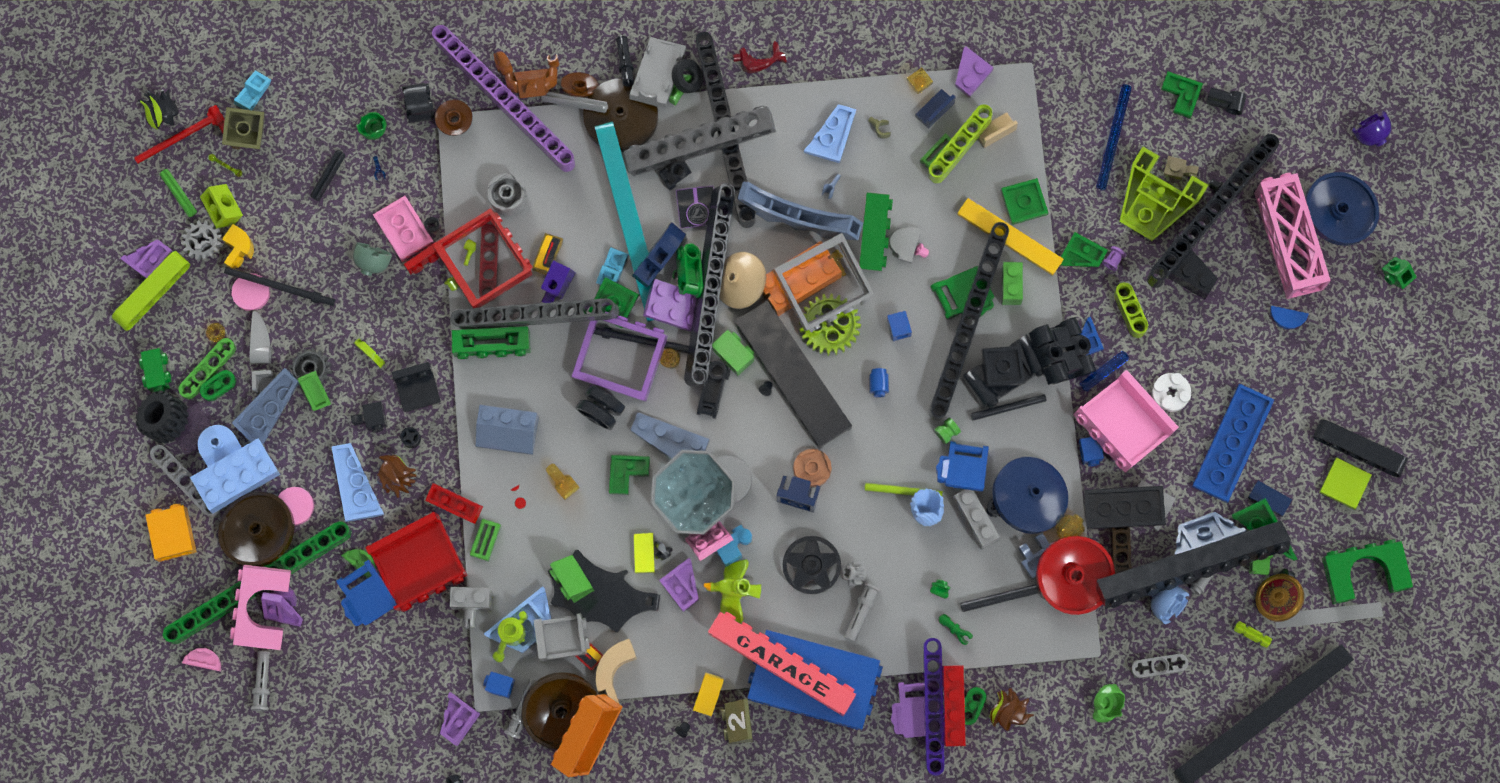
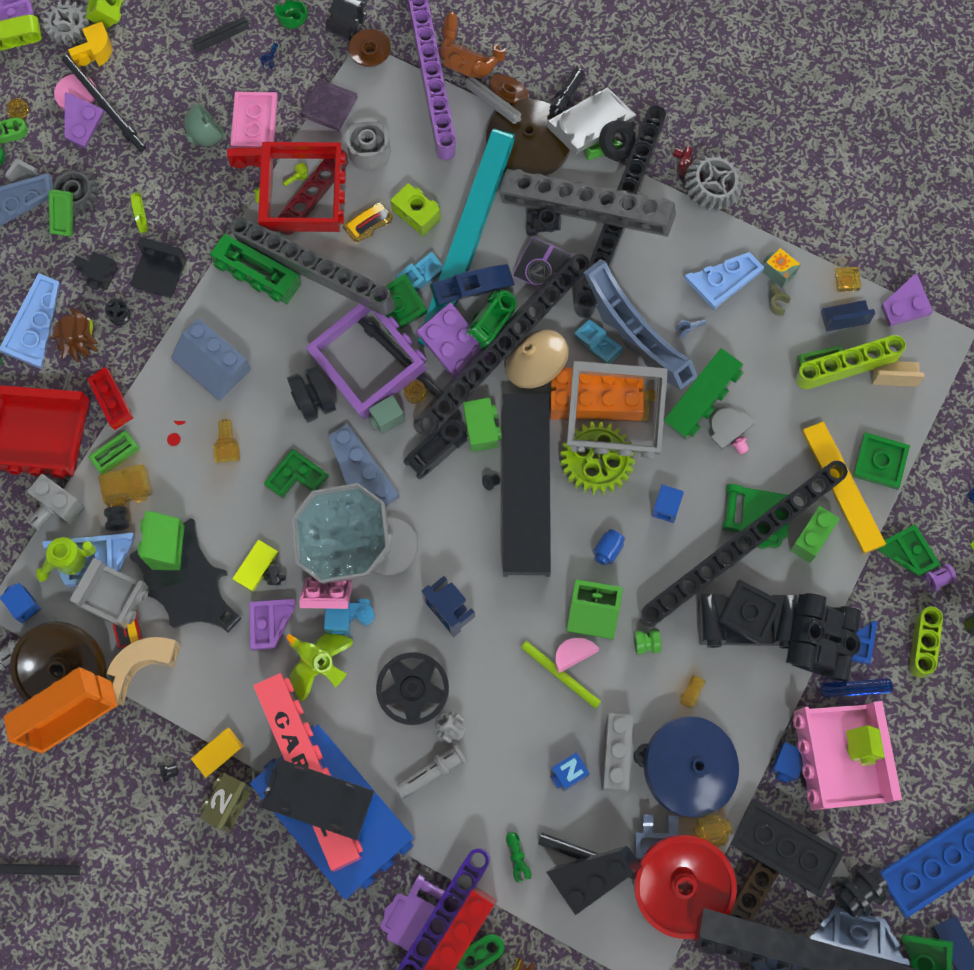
camera: 30 degrees right, 5 degrees down
light grey piece [250,311,271,364] -> none
black hinge [424,217,439,232] -> none
dark purple torso [541,260,576,303] -> none
nougat tile [793,449,832,488] -> none
light blue hair [910,488,944,526] -> none
green plate [930,579,951,599] -> none
blue piece [936,441,989,491] -> none
black bar [970,394,1047,421] -> none
white plate [1152,373,1191,412] -> none
none -> medium lavender wing [65,92,105,149]
none -> clear yellow brick [98,464,153,507]
none -> black wheel [104,506,129,531]
none -> black piece [261,759,375,841]
none -> clear purple tile [300,79,358,132]
none -> sand green brick [368,395,405,434]
none -> lime brick [390,183,441,237]
none -> black wedge [546,846,642,915]
none -> blue brick [550,752,590,791]
none -> bright pink tile [555,638,599,674]
none -> bright green slope [566,579,623,640]
none -> medium azure slope [574,319,624,364]
none -> clear yellow pin [680,675,706,708]
none -> light grey gear [684,153,744,212]
none -> brick [763,248,801,288]
none -> black piece [834,864,889,918]
none -> lime brick [846,725,885,766]

